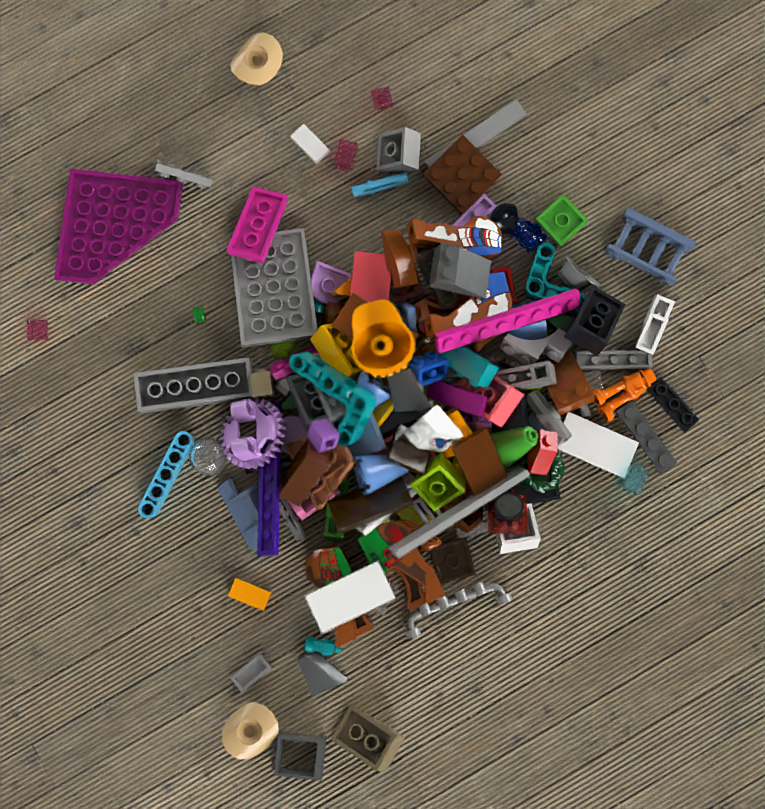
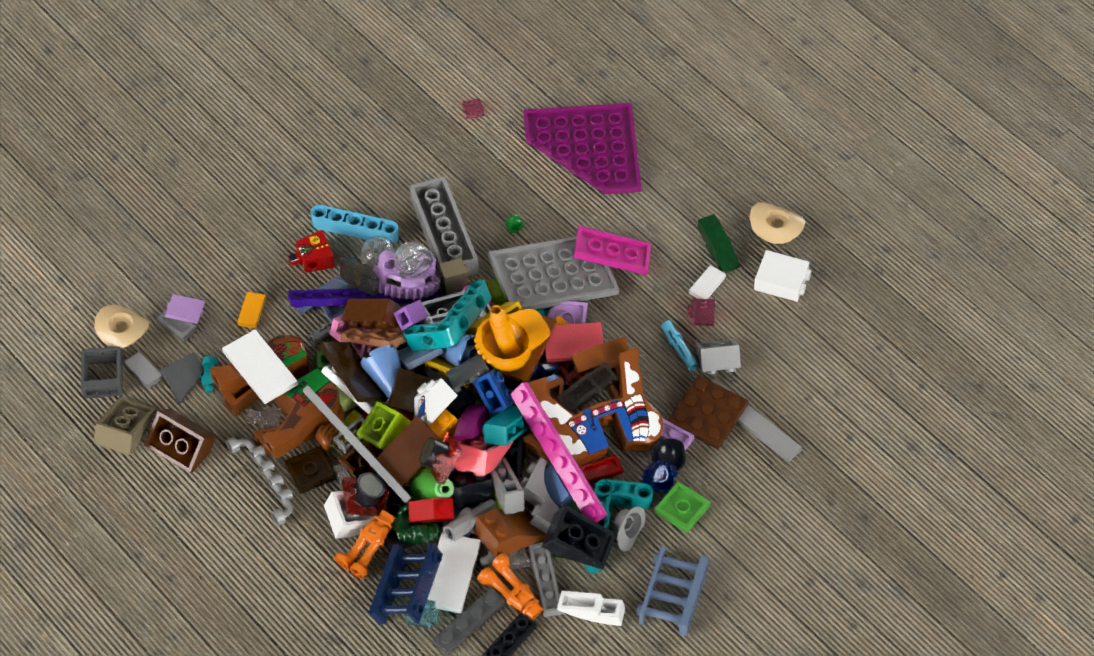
camera: 80 degrees right, 30 degrees down
light grey wing [154,159,213,189] -> none
clear pink plate [371,87,393,111] -> none
dark grey slope [429,243,491,299] -> none
none -> light grey tile [124,352,163,389]
none -> reddish brown slope [144,409,216,473]
none -> lavender piece [165,294,205,324]
none -> red torso [288,230,335,273]
none -> orange piece [333,510,395,579]
none -> clear smoke slope [340,257,379,296]
none -> dark blue fence [368,543,443,625]
none -> clear cylinder [393,241,433,278]
none -> piece [419,432,462,485]
none -> dark green slope [697,214,740,273]
none -> white brick [754,250,812,302]

